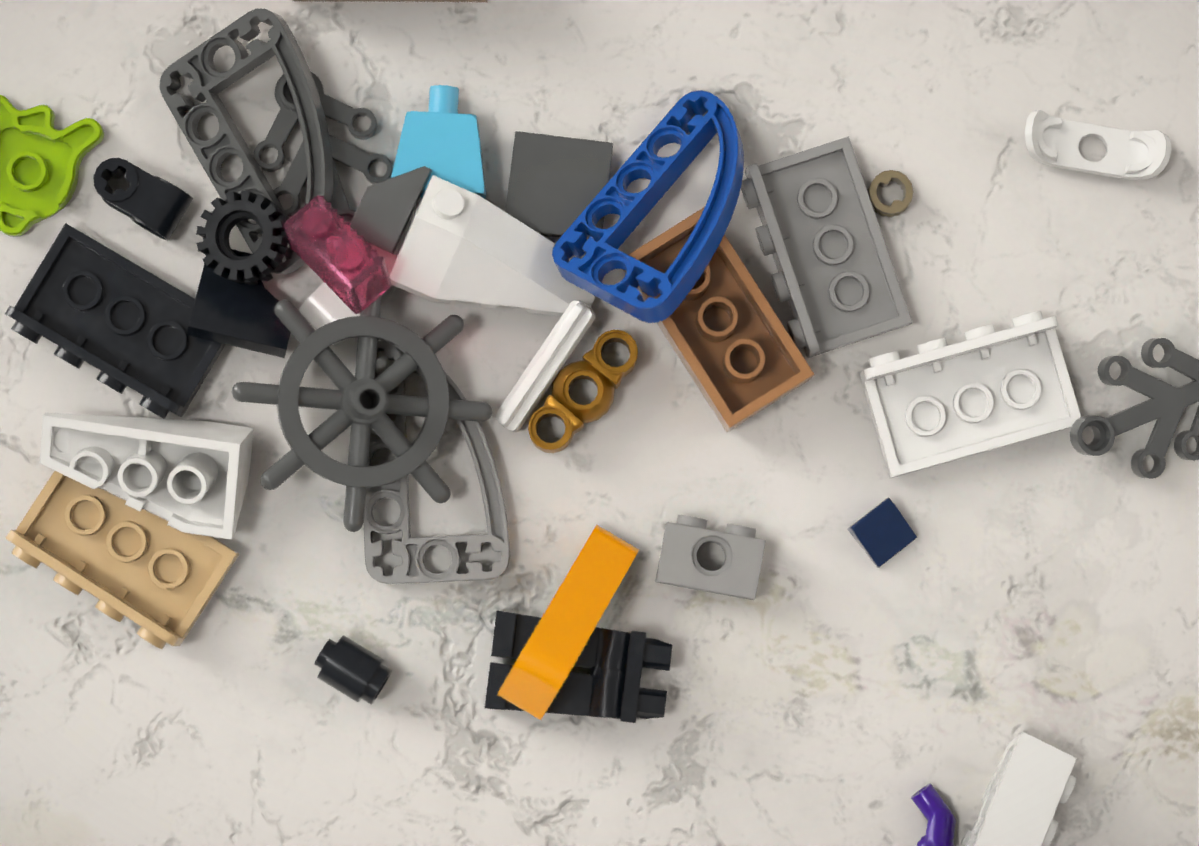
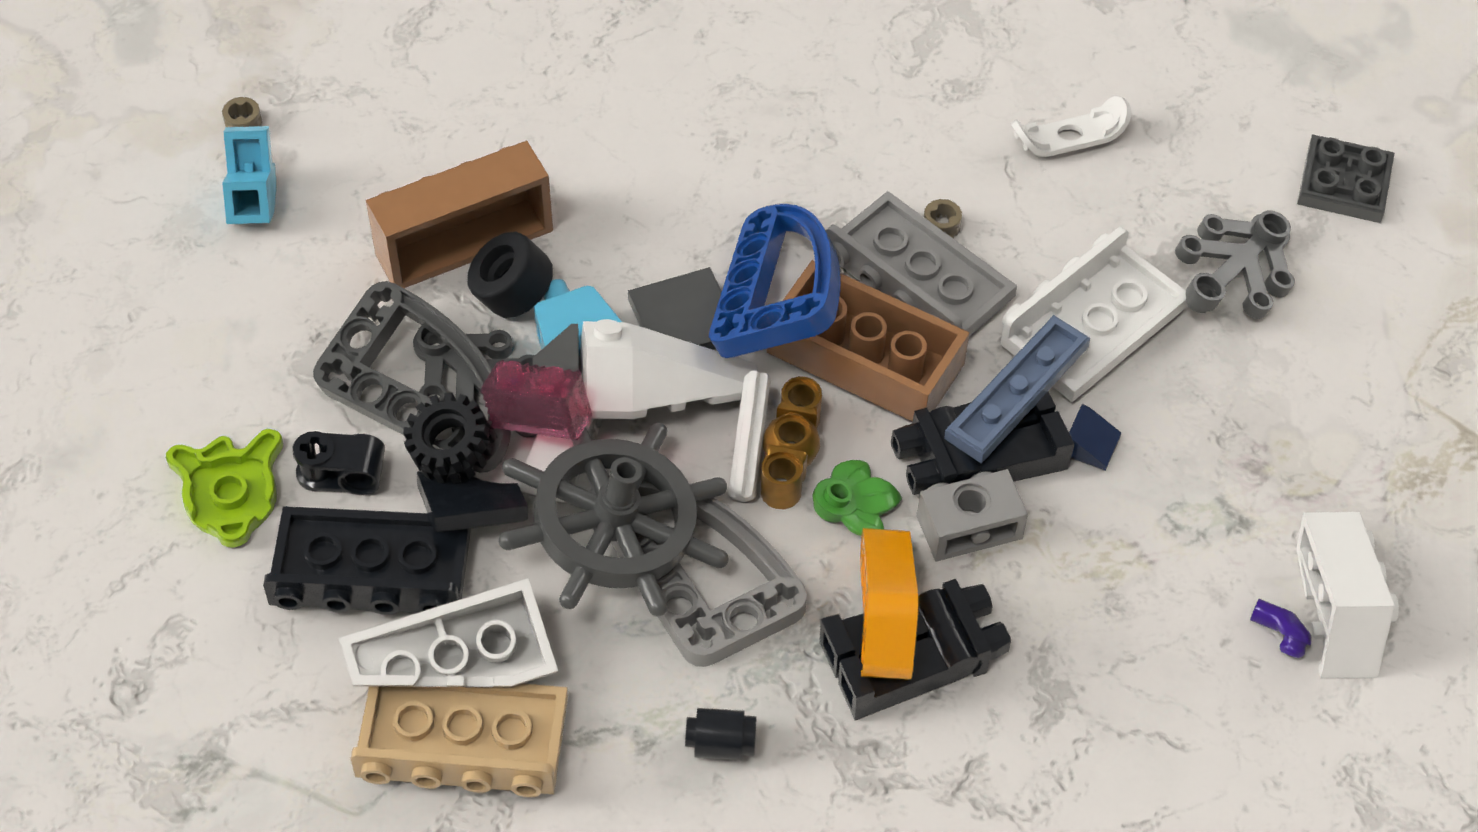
camera: 30 degrees left, 30 degrees down
none -> black tyre [467,232,553,318]
none -> bright green plate [812,460,902,536]
none -> black hips [891,391,1075,495]
none -> sand blue tile [944,315,1090,463]

